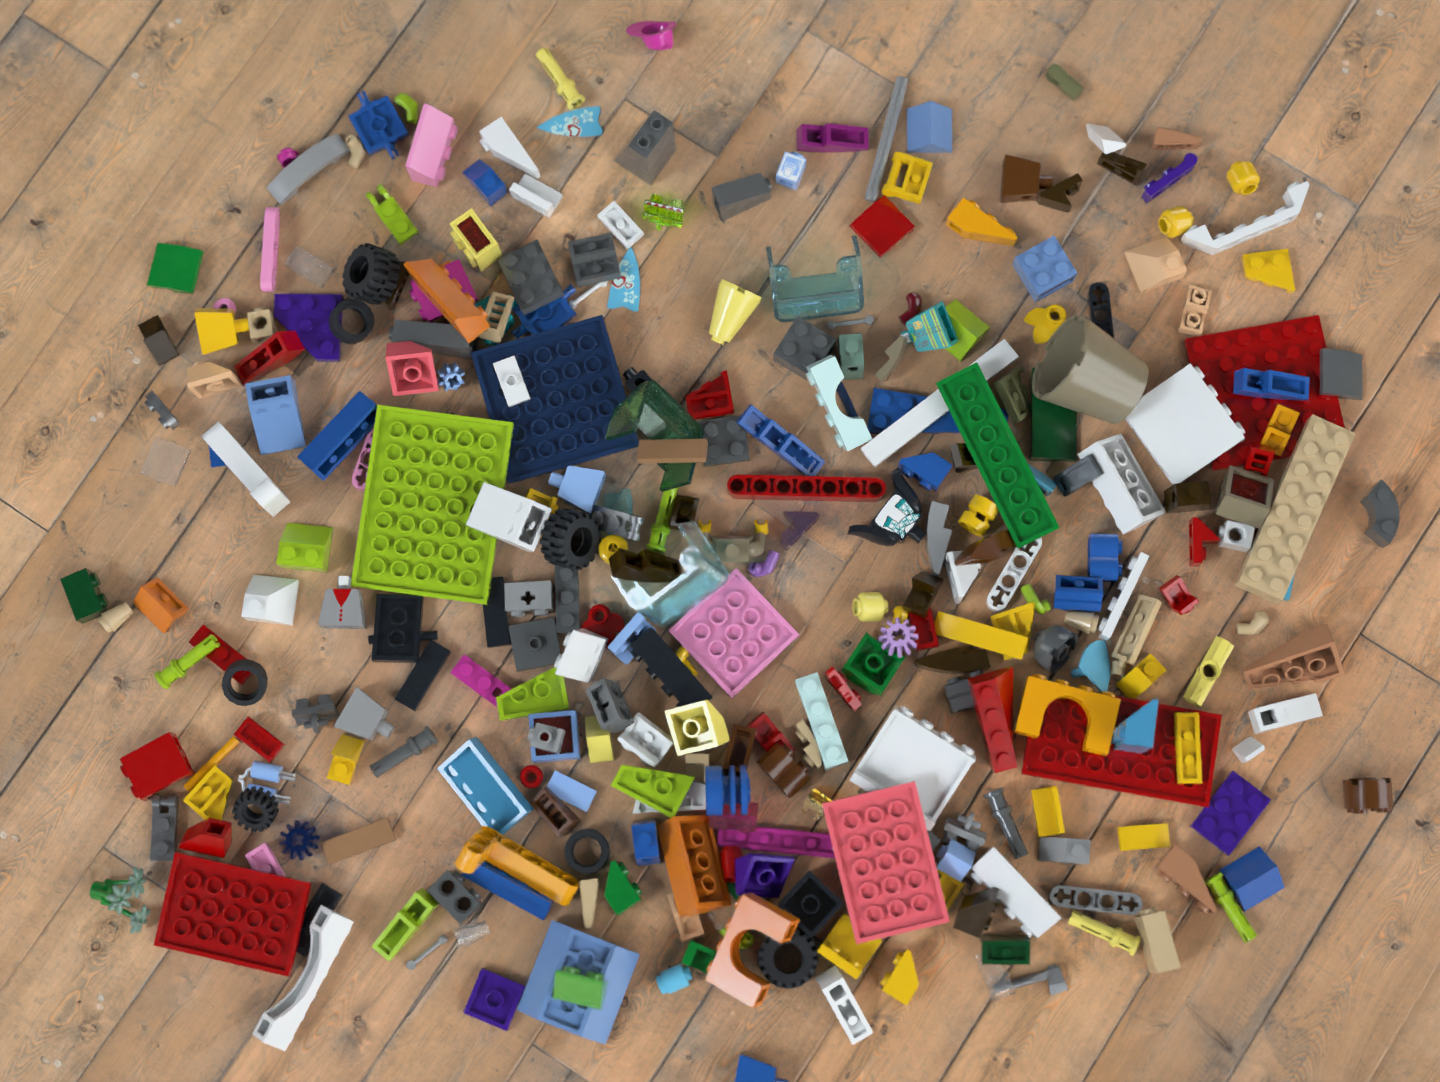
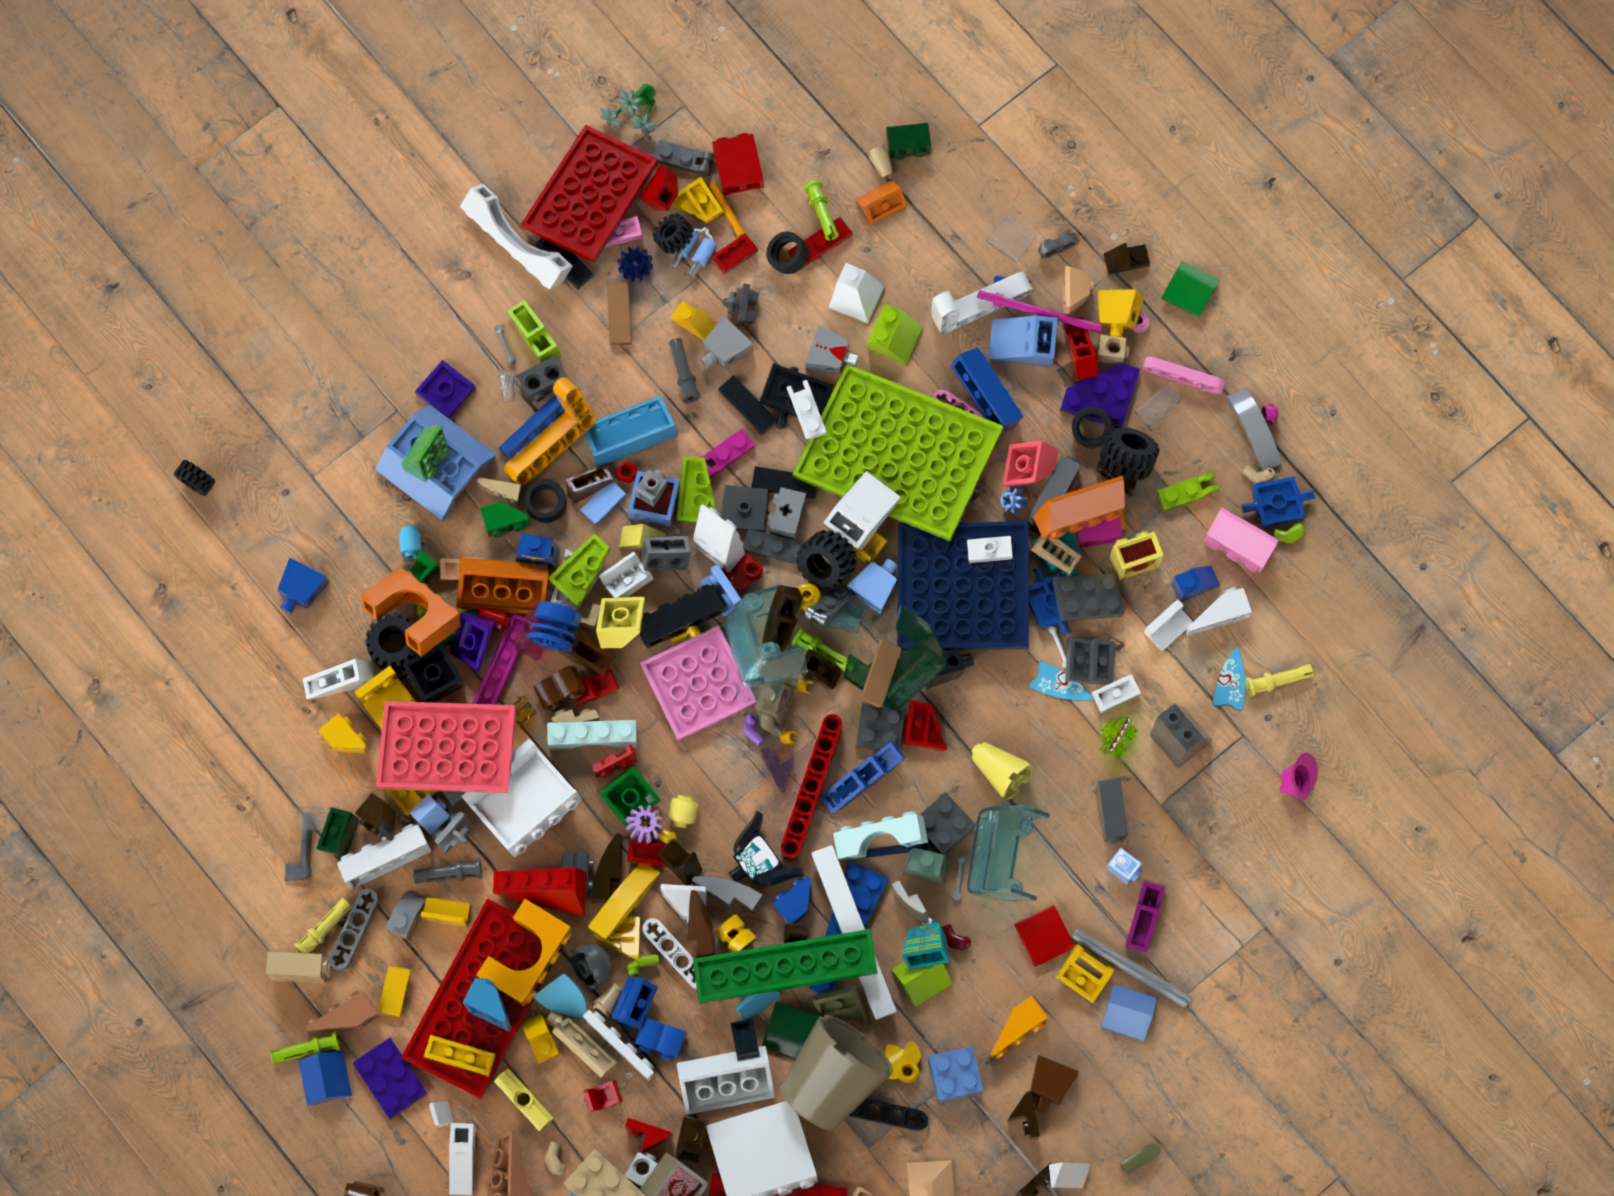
camera: 100 degrees right, 5 degrees down
none -> white hinge [787,380,827,441]
none -> dark pink bar [977,290,1102,333]

